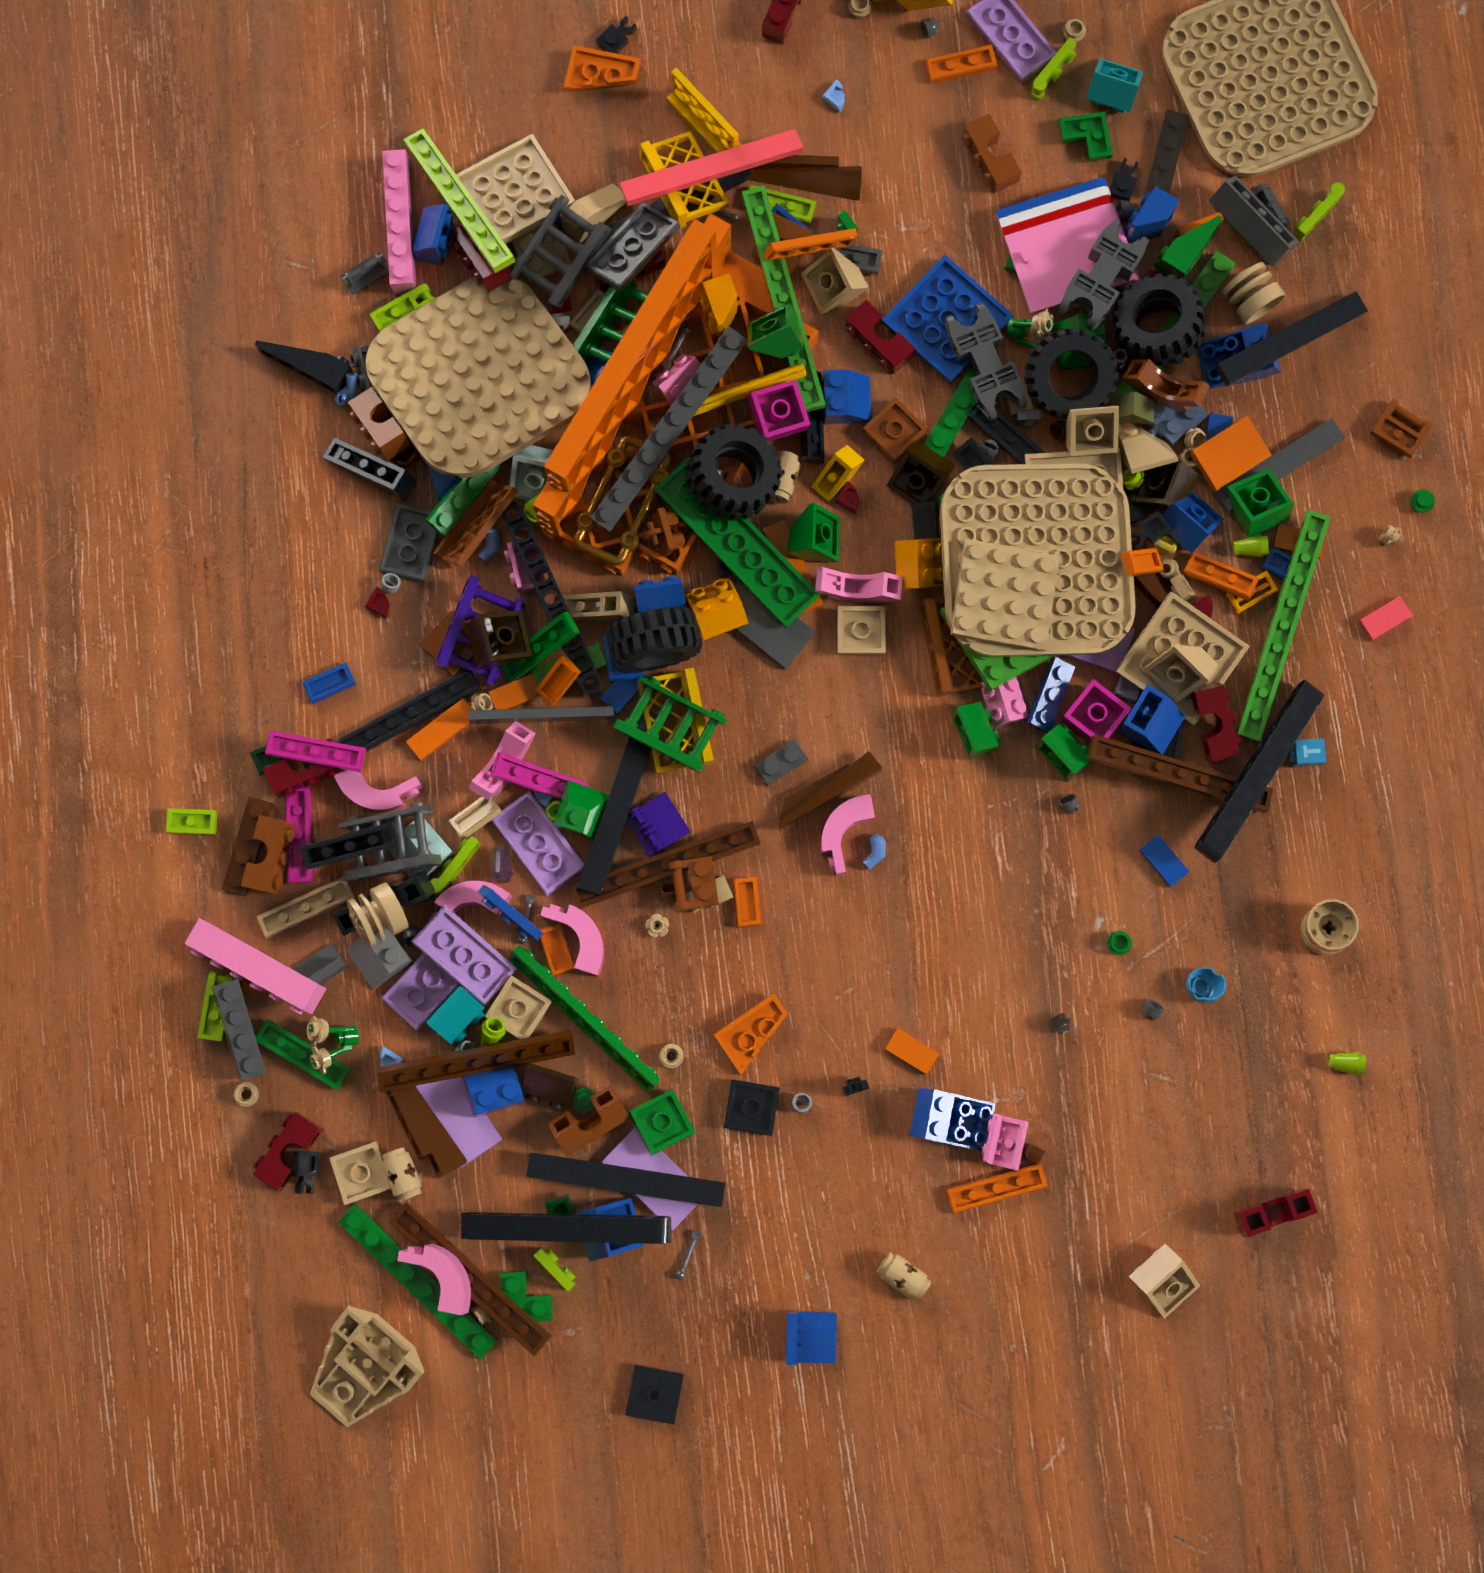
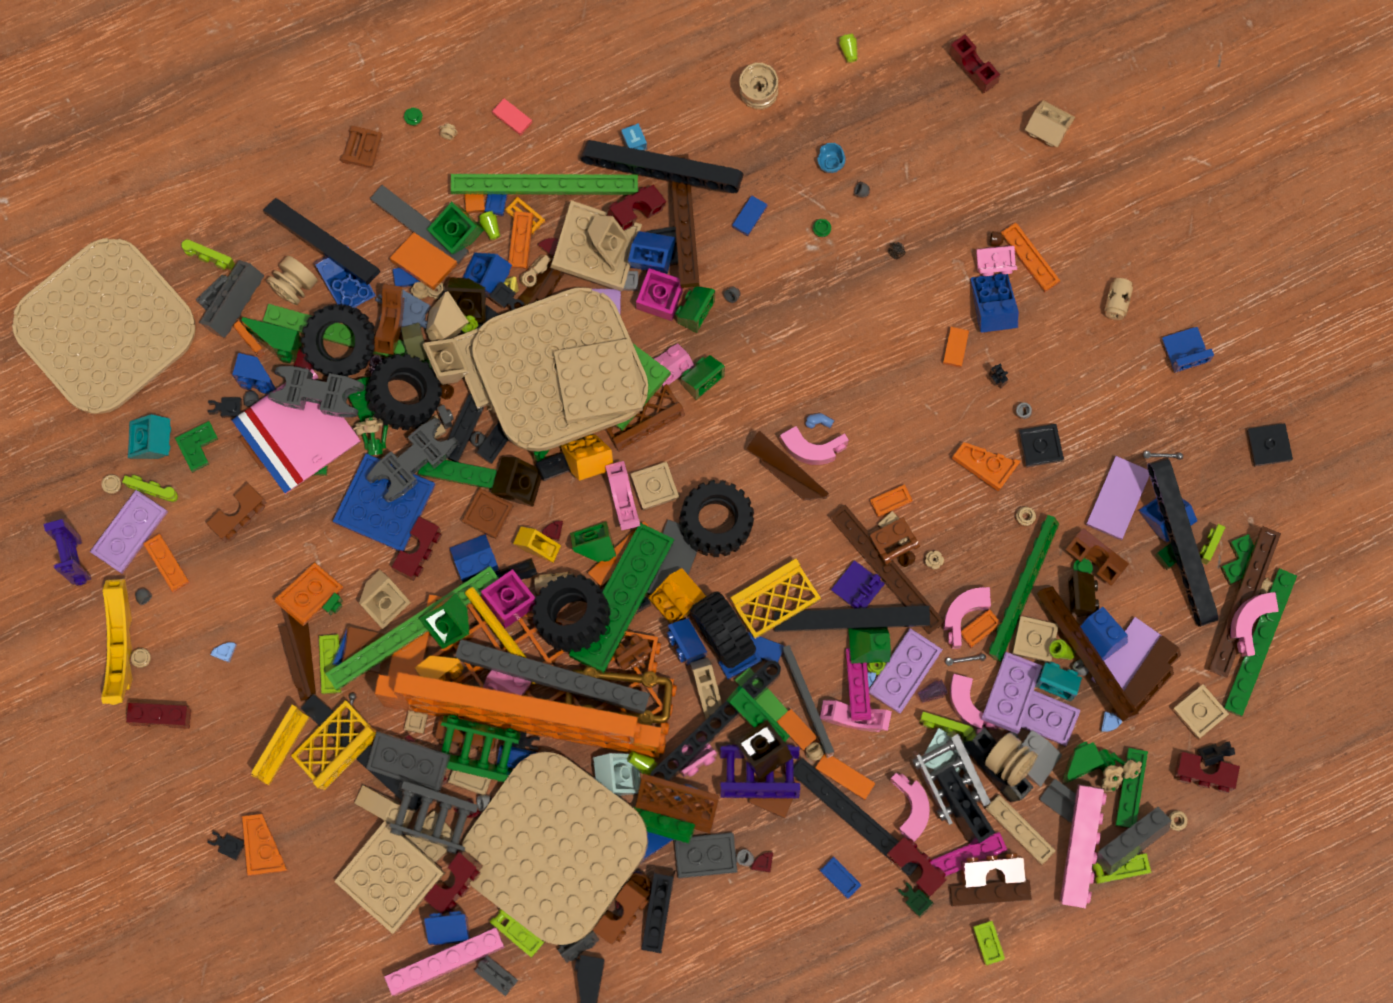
camera: 110 degrees left, 5 degrees down
dark pink tile [265,730,366,773] -> none
tan wedge [310,1306,425,1427] -> none
medium blue arm [335,373,358,406] -> none
tan piece [381,1147,422,1202] -> none
lime plate [403,129,515,273] -> none
tan tile [449,797,502,840] -> none
blue plate [478,885,543,941] -> none
black tile [526,1152,726,1207] -> none
orange tile [535,655,581,707] -> none
green fence [614,676,728,774] -> none
coral tile [620,129,803,206] -> none
green plate [628,1089,696,1156] -> none
dark grey plate [755,739,808,786] -> none
orange tile [764,228,858,261] -> none
dark grey plate [836,245,883,275] -> none
blue plate [1026,657,1075,733] -> none
orange tile [1120,548,1164,577] -> none
clear smoke plate [1145,109,1189,194] -> none
none -> orange tile [274,562,343,626]
none -> black tyre [679,480,754,557]
none -> green slope [1062,741,1104,785]

